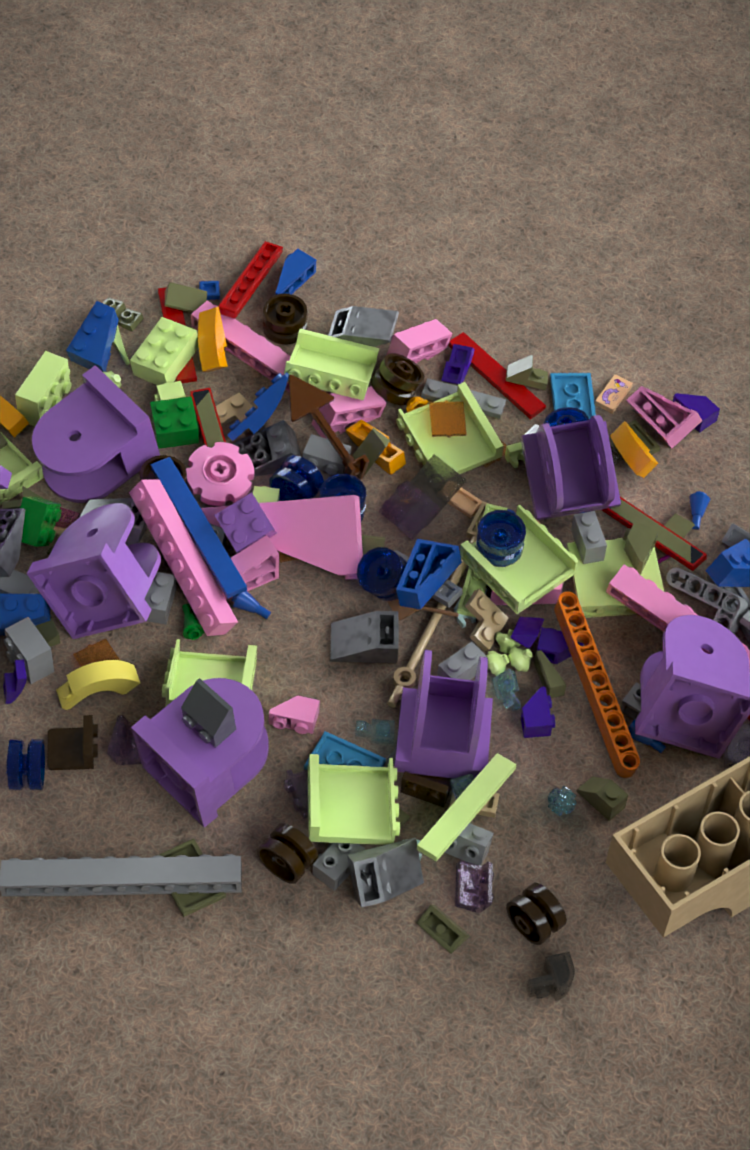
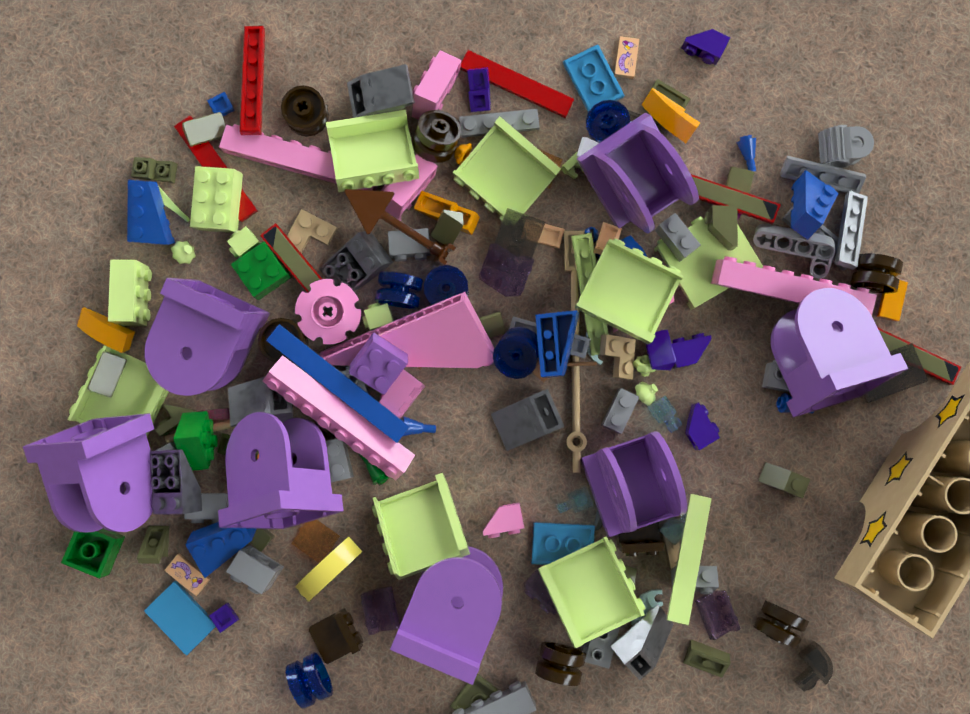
camera: 20 degrees left, 30 degrees up
dark purple slope [3,659,27,704] -> none
dark grey slope [181,678,236,748] -> none
light orange slope [198,307,228,372] -> none
blue slope [227,372,289,441] -> none
blue slope [276,249,316,295] -> none
clear orange piece [429,400,467,438] -> none
clear blue wheel [476,510,526,567] -> none
olive slope [506,355,548,390] -> none
yellowish green piece [508,647,533,672] -> none
olive slope [534,650,566,698] -> none
clear light blue gear [548,786,576,816] -> none
orange beam [554,591,640,778] -> none
bright pink wedge [626,386,702,449] -> none

